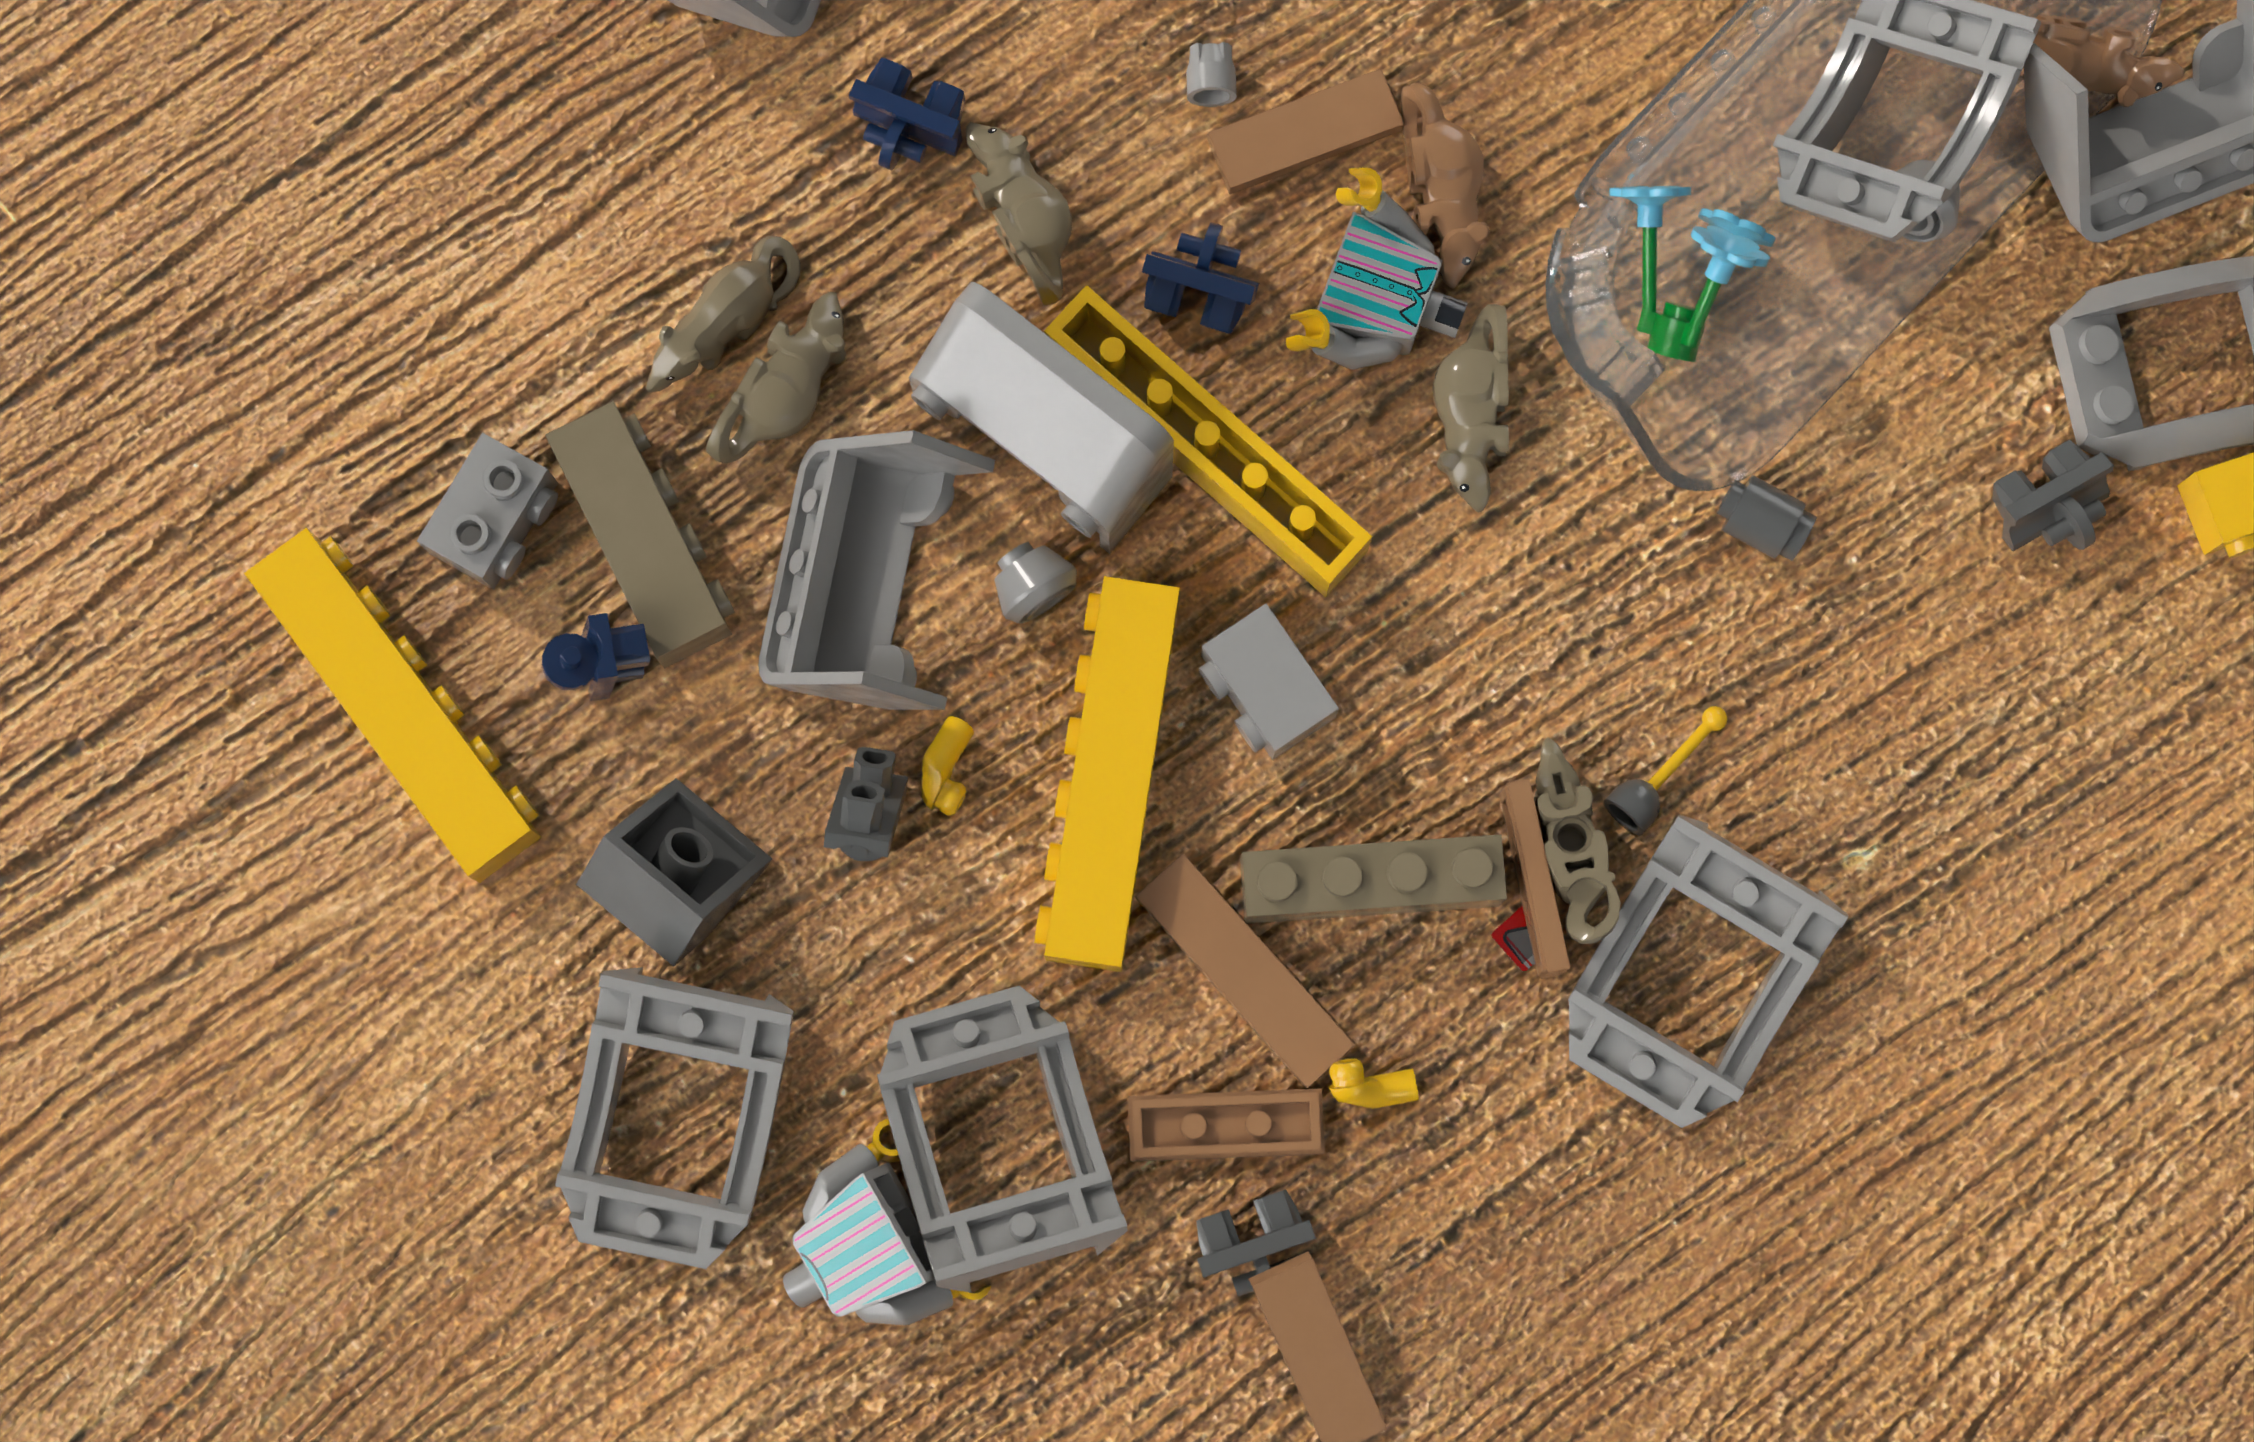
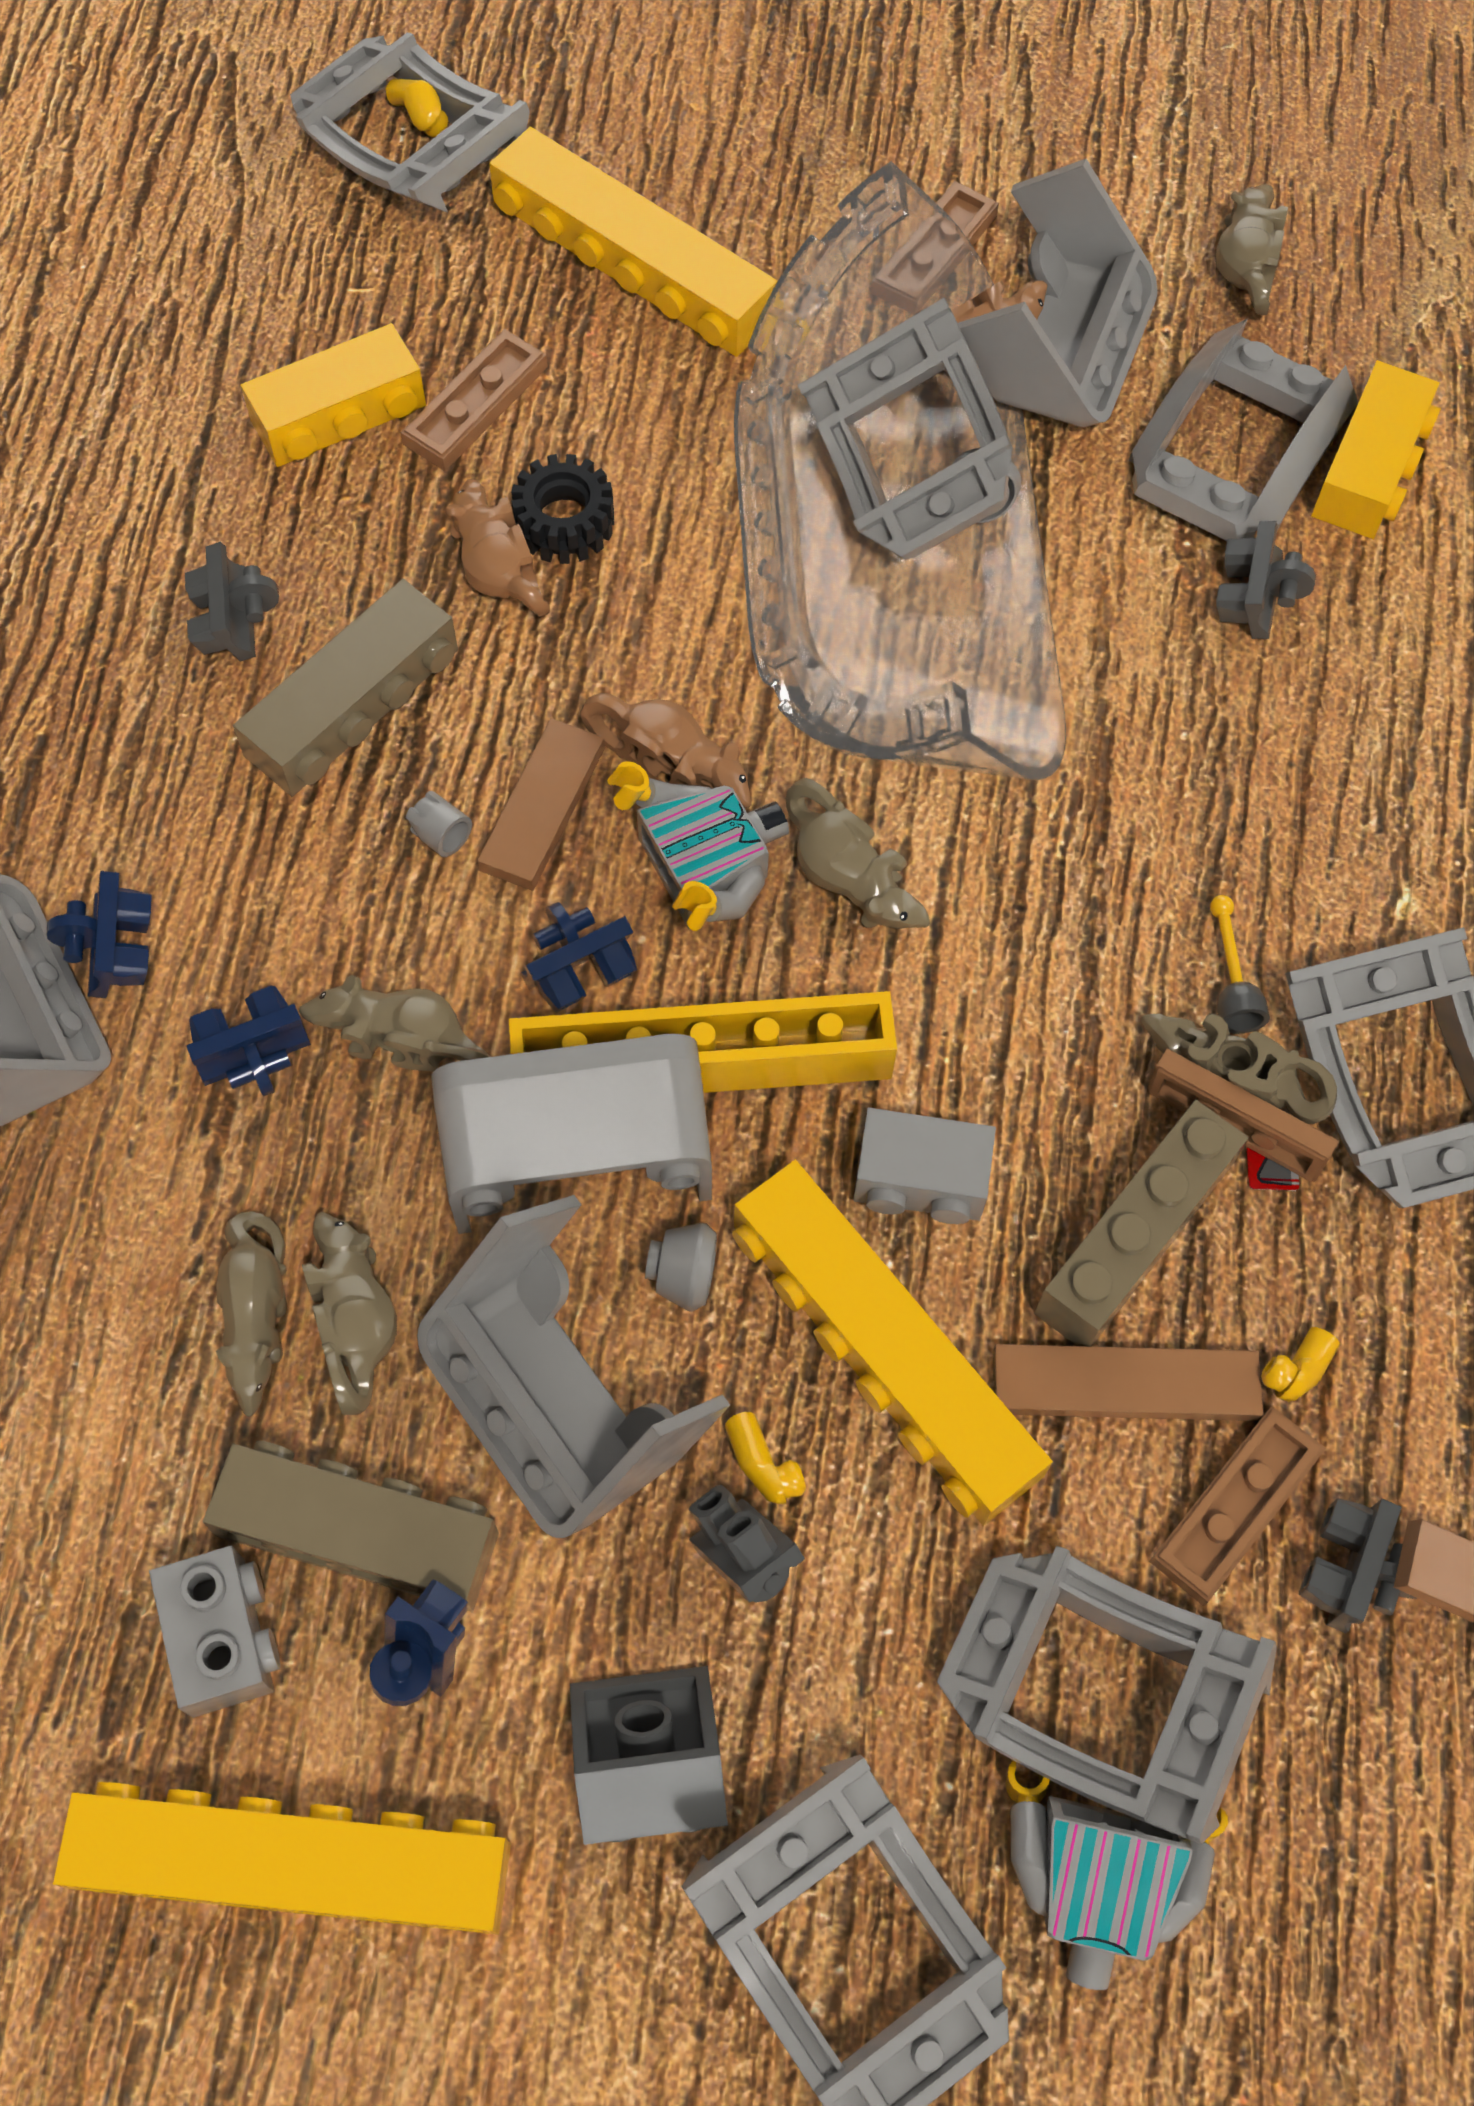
camera: 50 degrees left, 15 degrees down
plant [1609,186,1776,362] -> none
dark grey brick [1716,475,1817,561] -> none

